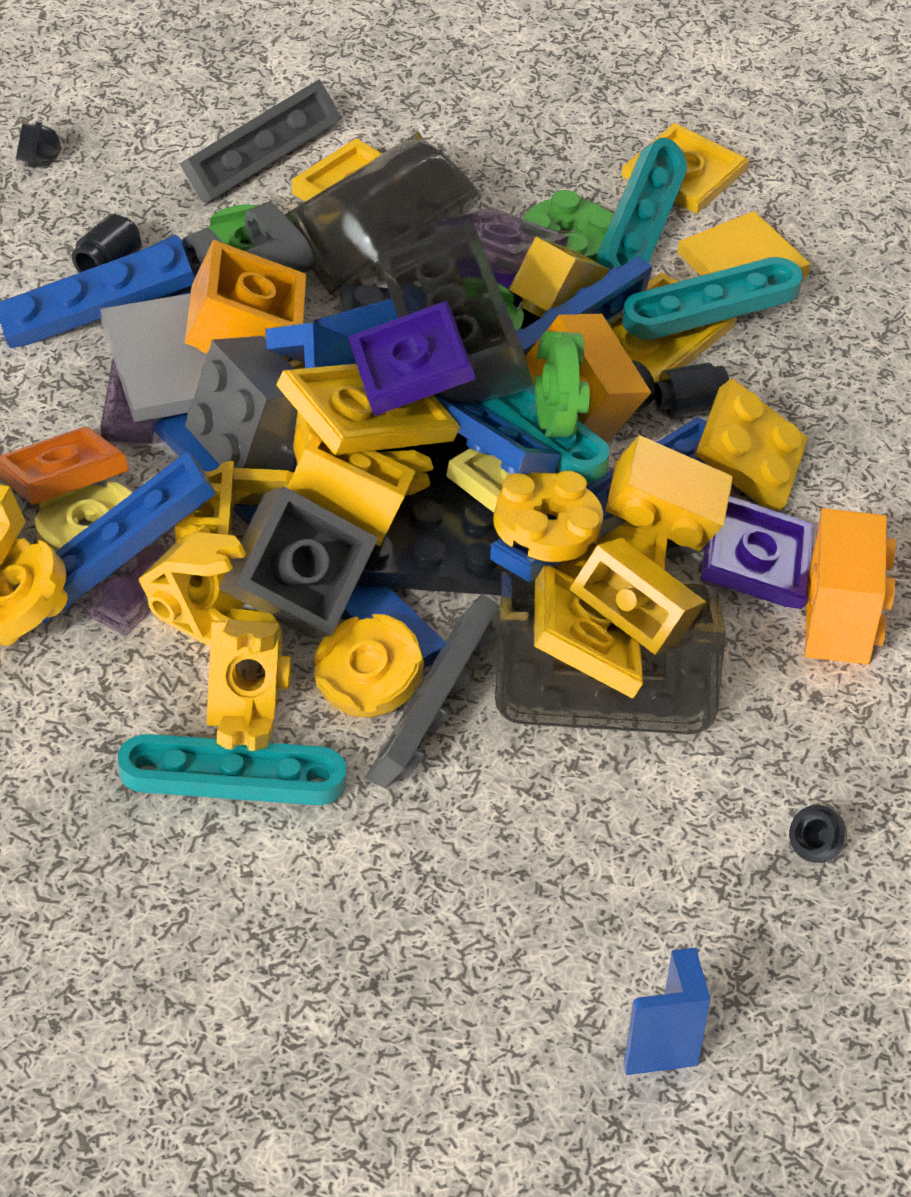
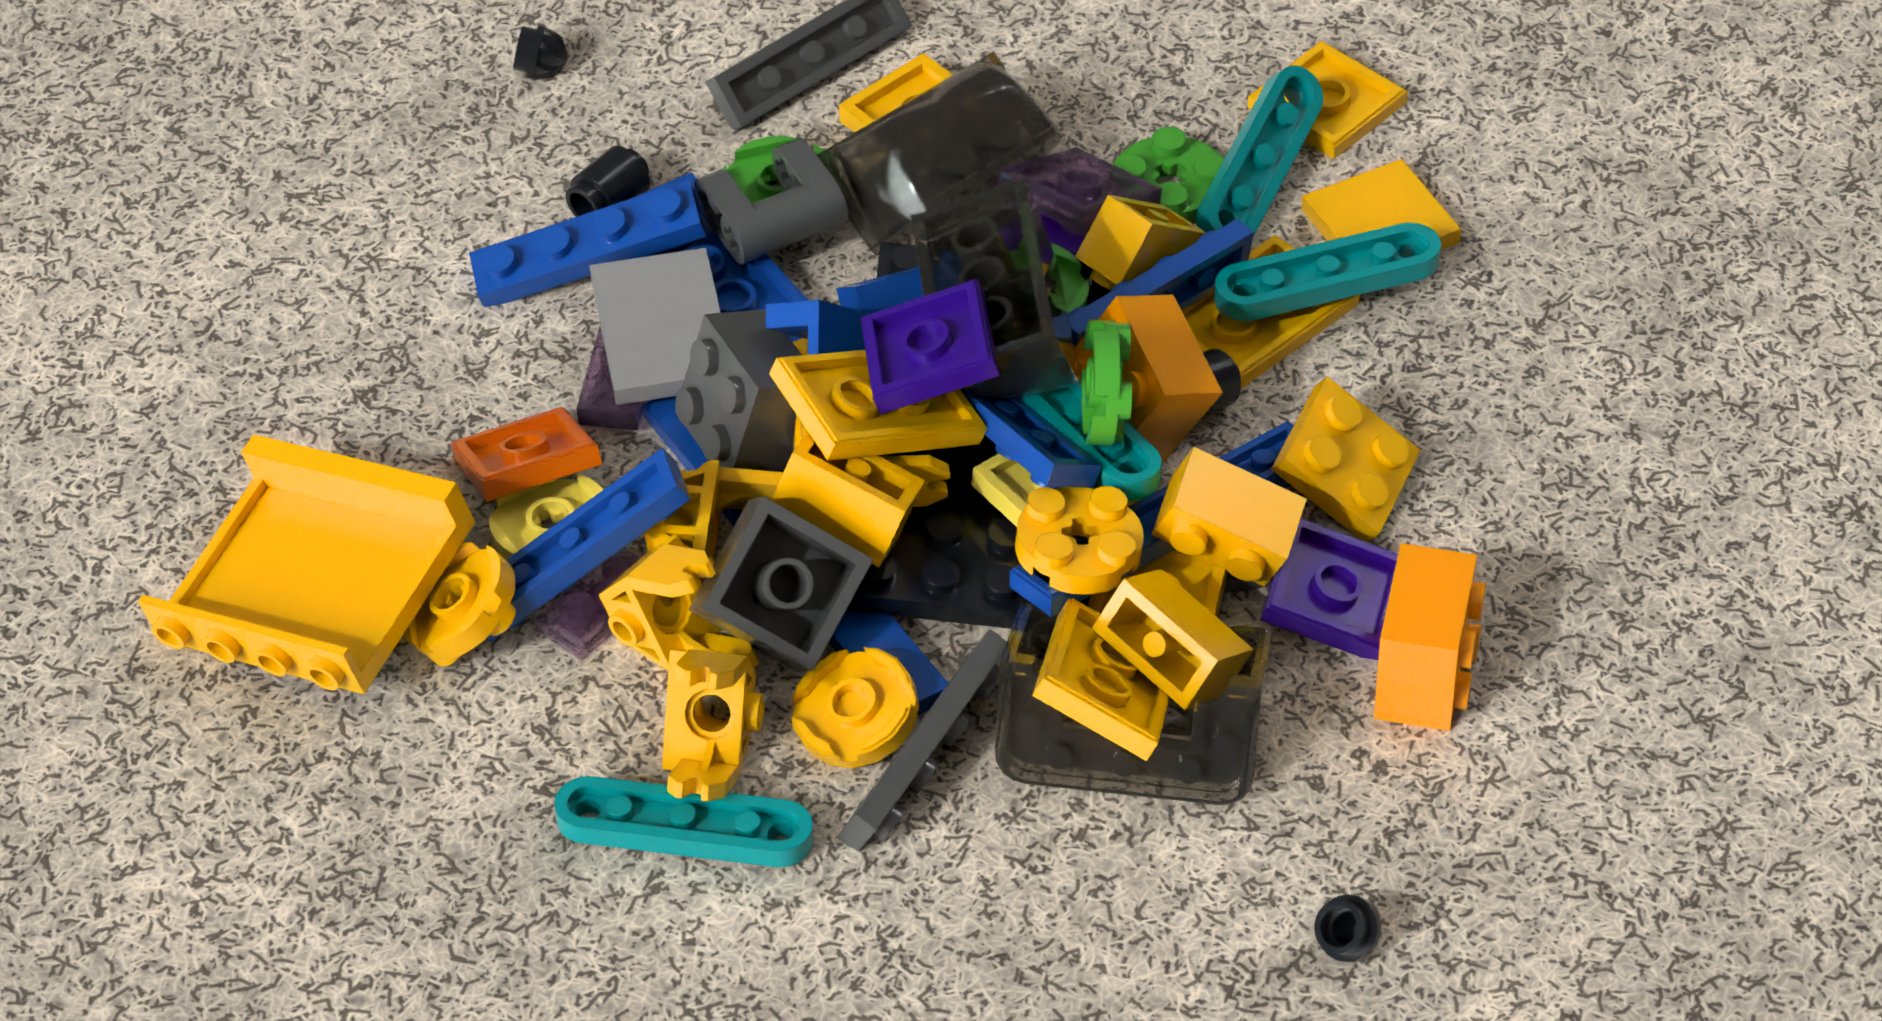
camera: 10 degrees right, 0 degrees up
light orange brick [185,240,306,361] -> none
black brick [654,362,729,420] -> none

